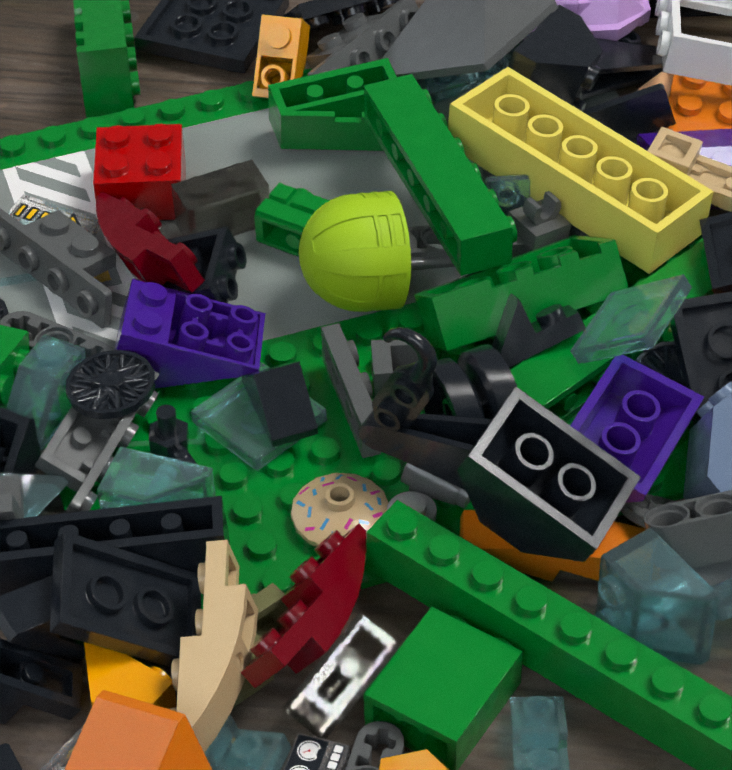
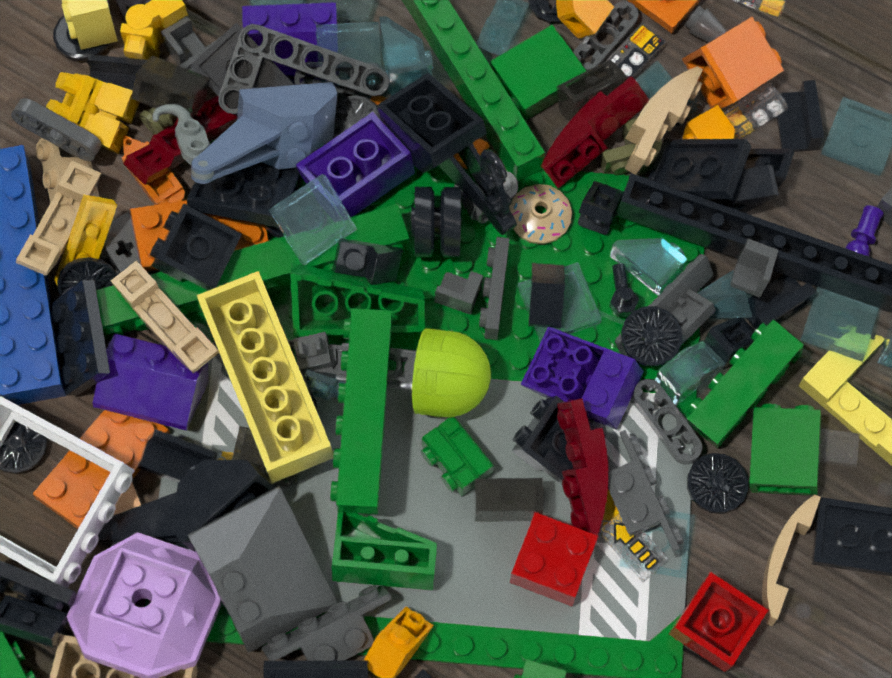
camera: 160 degrees left, 25 degrees up
none -> black slope [578,181,624,235]

